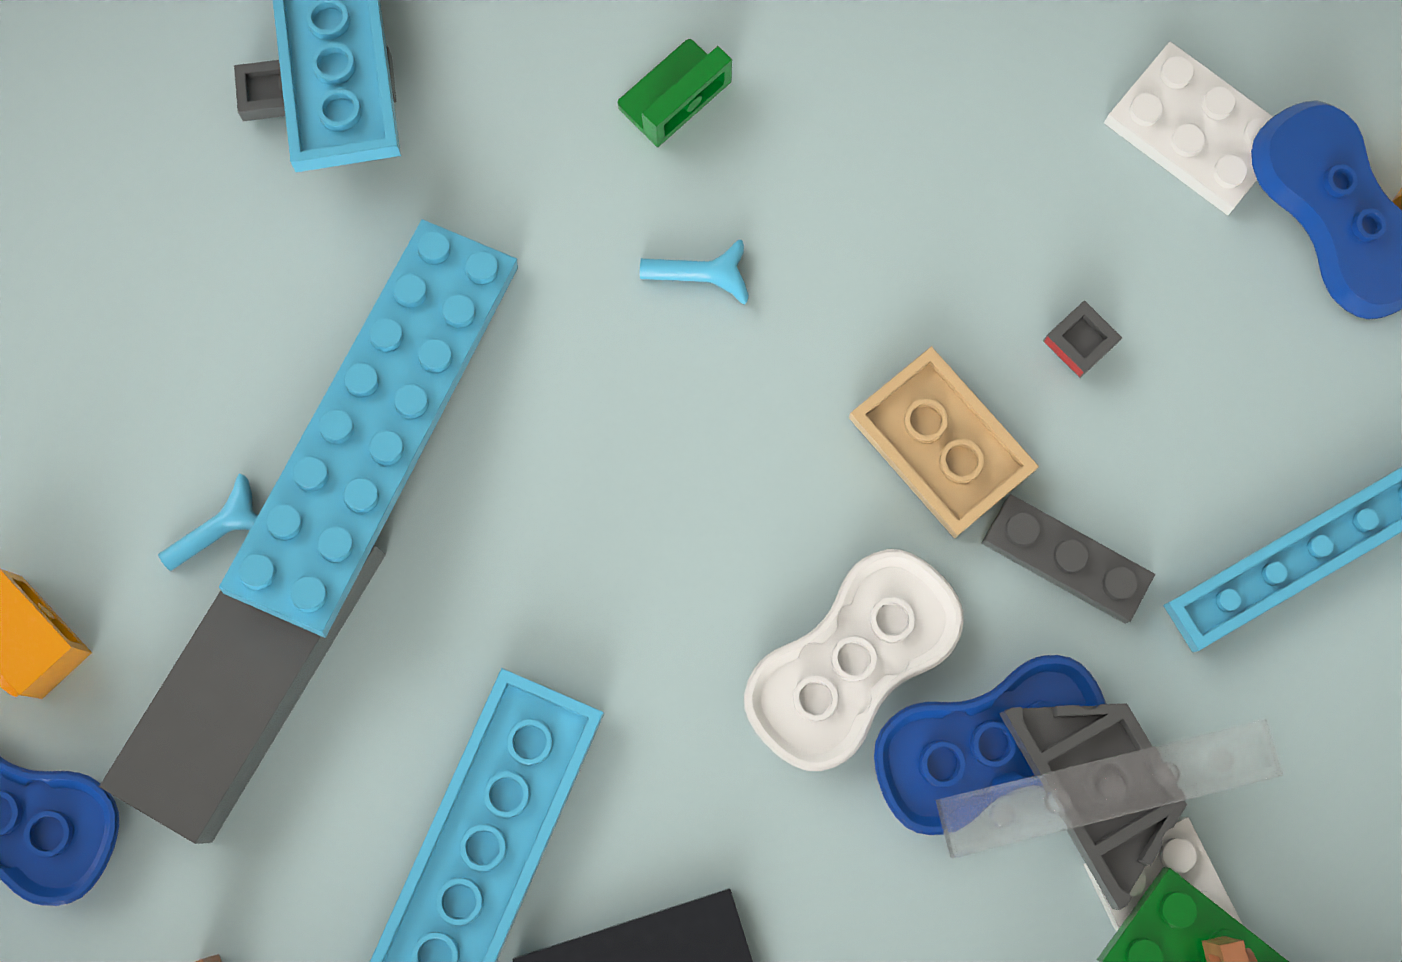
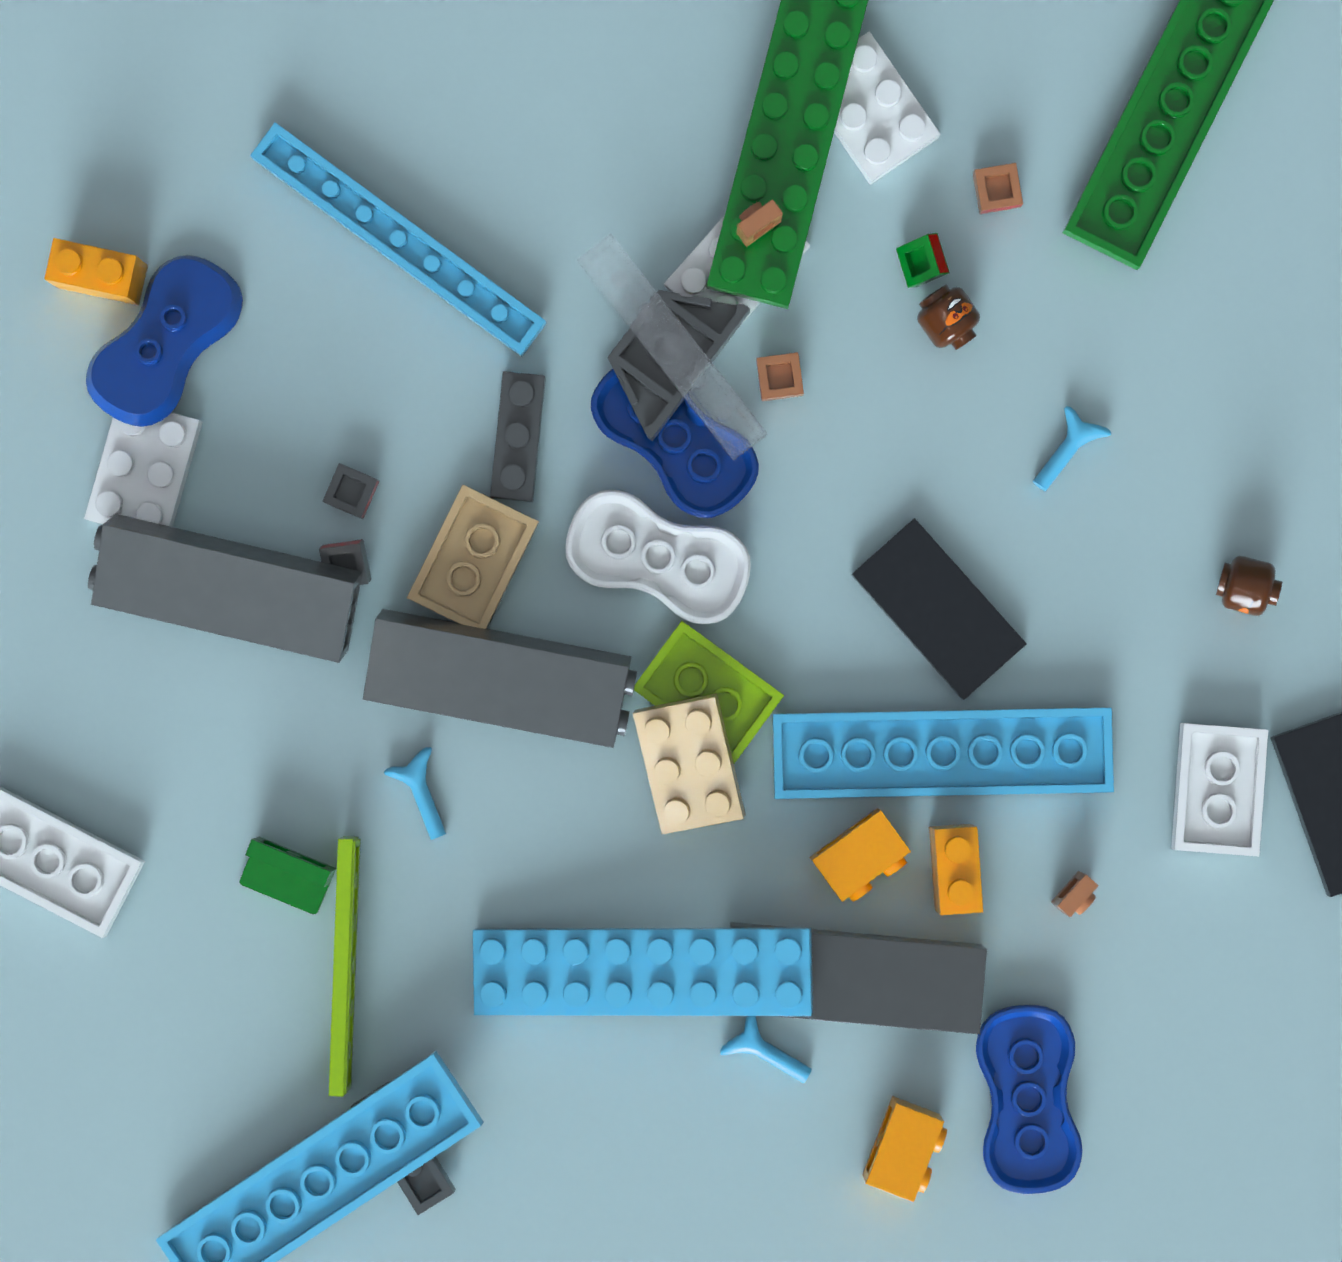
camera: 115 degrees left, 10 degrees up
none -> dark grey brick [88,514,363,663]
none -> dark grey plate [319,539,371,585]
none -> lime tile [329,836,360,1097]
none -> dark grey brick [363,609,637,748]
none -> tan plate [633,693,746,834]
none -> lime plate [634,621,784,764]
none -> nougat plate [756,352,804,402]
none -> light orange brick [809,808,911,902]
none -> light orange brick [929,824,983,915]

